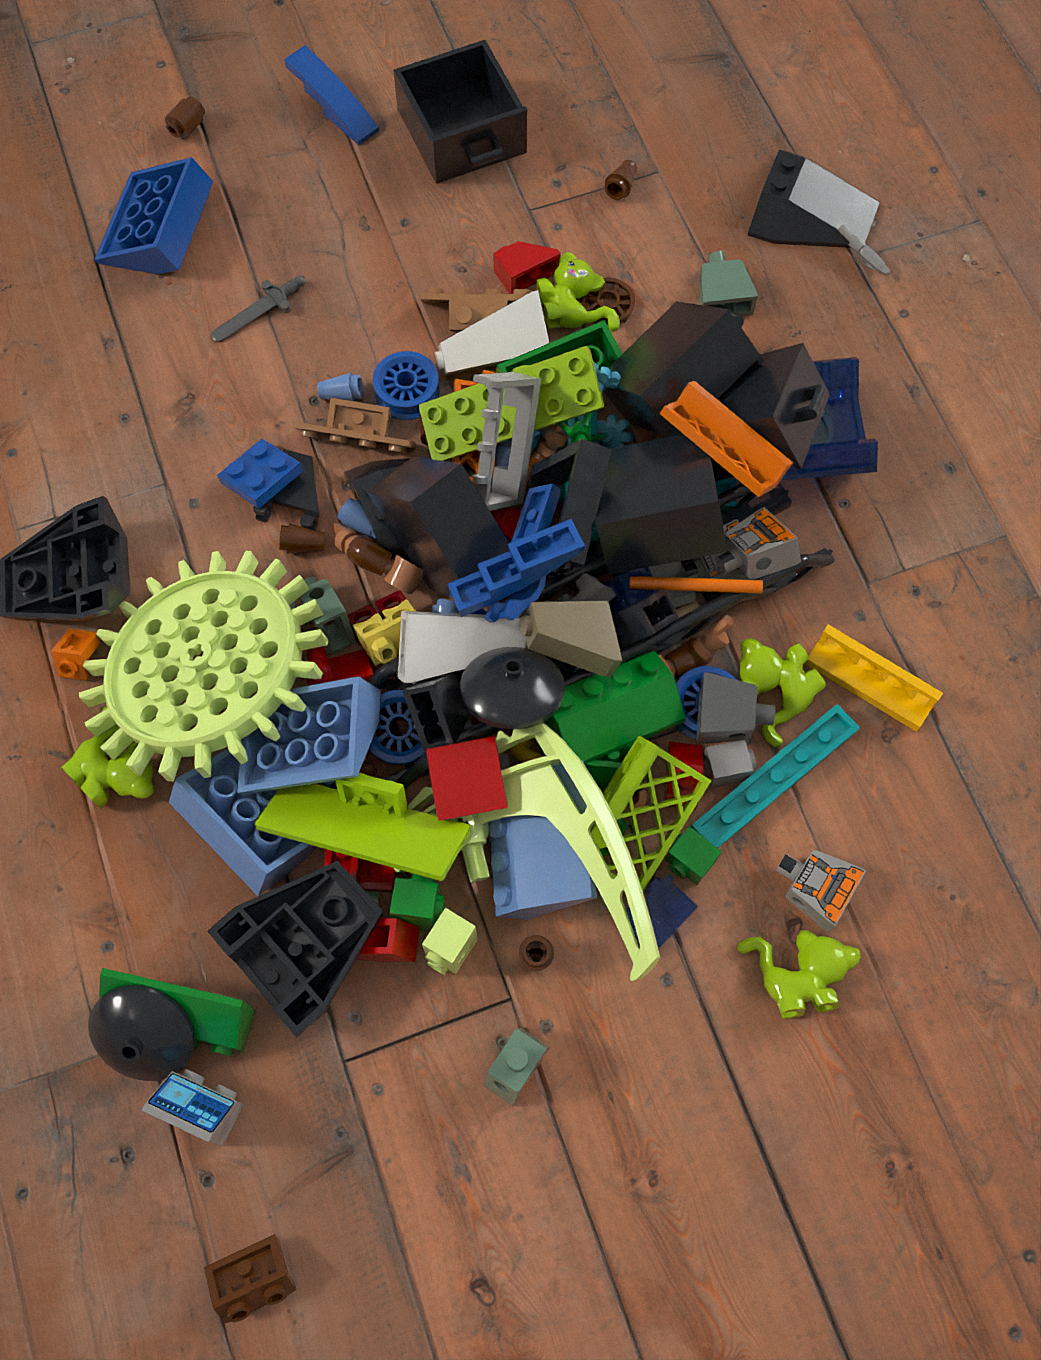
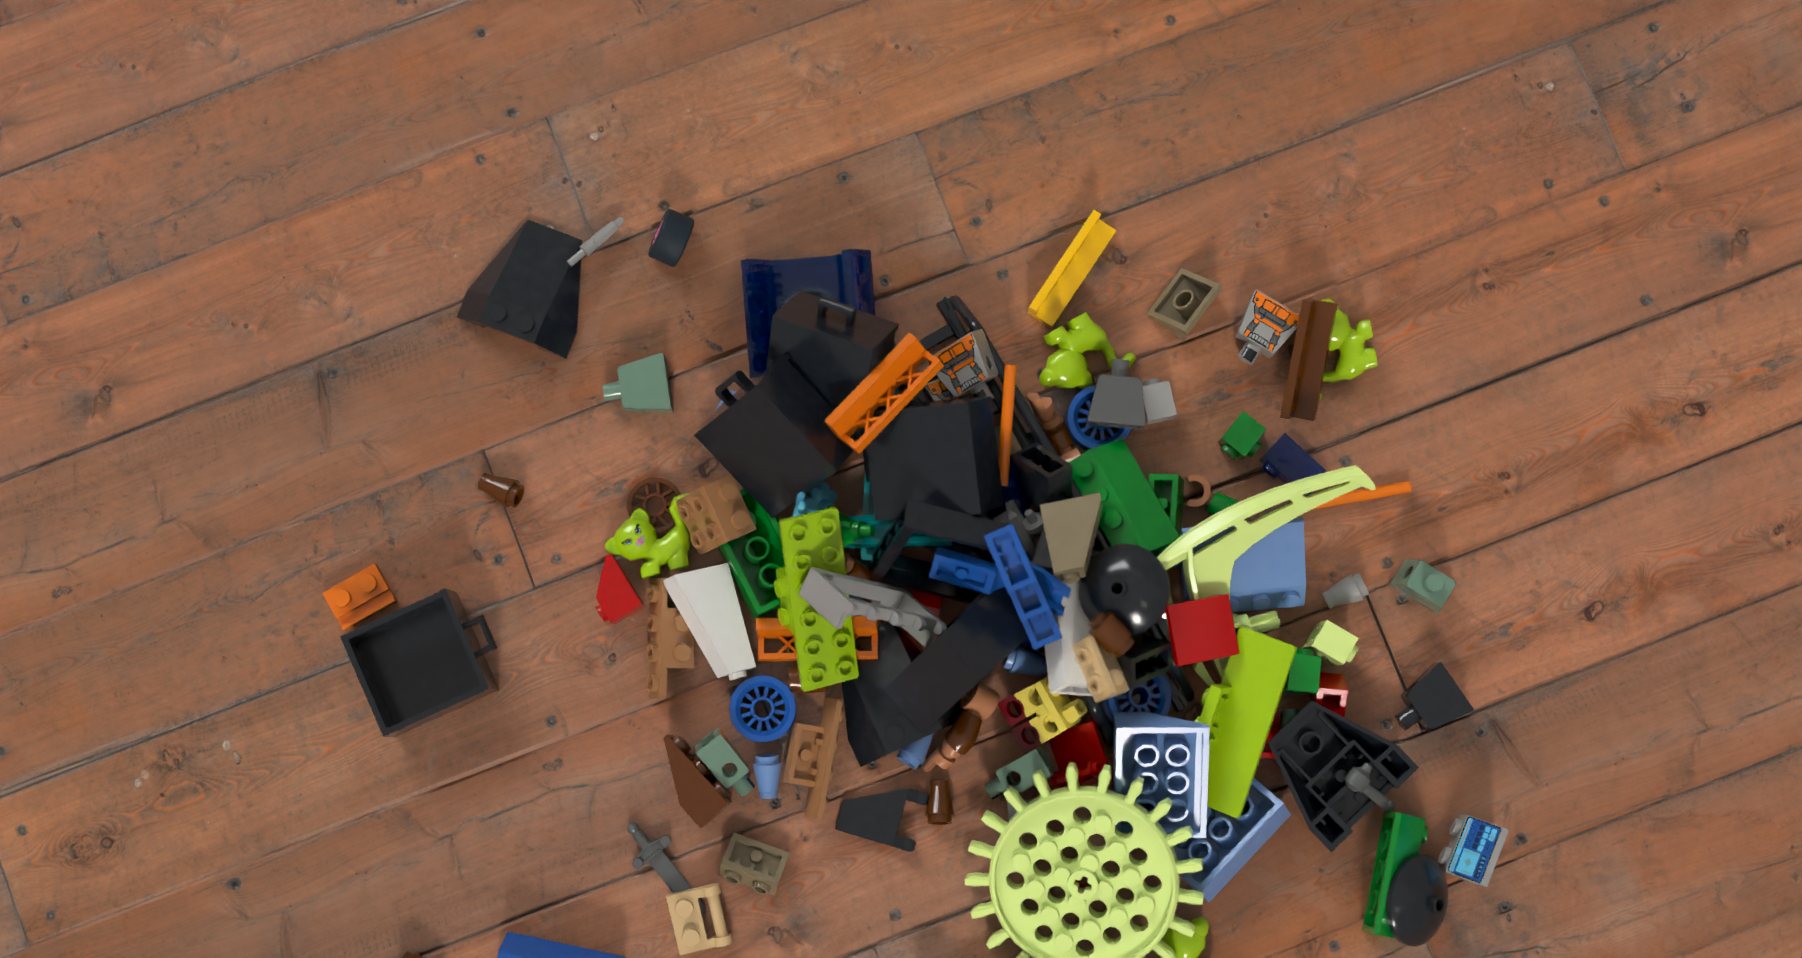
camera: 90 degrees left, 15 degrees up
reddish brown bracket [204,1234,296,1323] -> none
blue plate [217,439,304,509] -> none
blue slope [284,45,379,145] -> none
reddish brown cone [519,935,554,971] -> none
lime fence [590,736,711,891] -> none
red slope [663,741,703,810] -> none
teal plate [691,704,860,849] -> none
none -> orange plate [322,563,397,631]
none -> black wheel [648,209,695,267]
none -> reddish brown slope [663,735,732,828]
none -> tan plate [666,883,733,955]
none -> medium nougat bracket [677,474,756,555]
none -> sand green torso [695,727,755,797]
none -> dark tan bracket [719,832,790,895]
none -> tan bracket [1072,635,1130,703]
none -> reddish brown brick [1089,612,1135,658]
none -> dark tan slope [1147,268,1223,341]
none -> reddish brown fence [1280,298,1338,421]
none -> orange bar [1312,481,1412,510]
none -> light grey cone [1322,573,1369,609]
none -> dark grey piece [1344,763,1395,813]
none -> black torso [1395,662,1474,731]

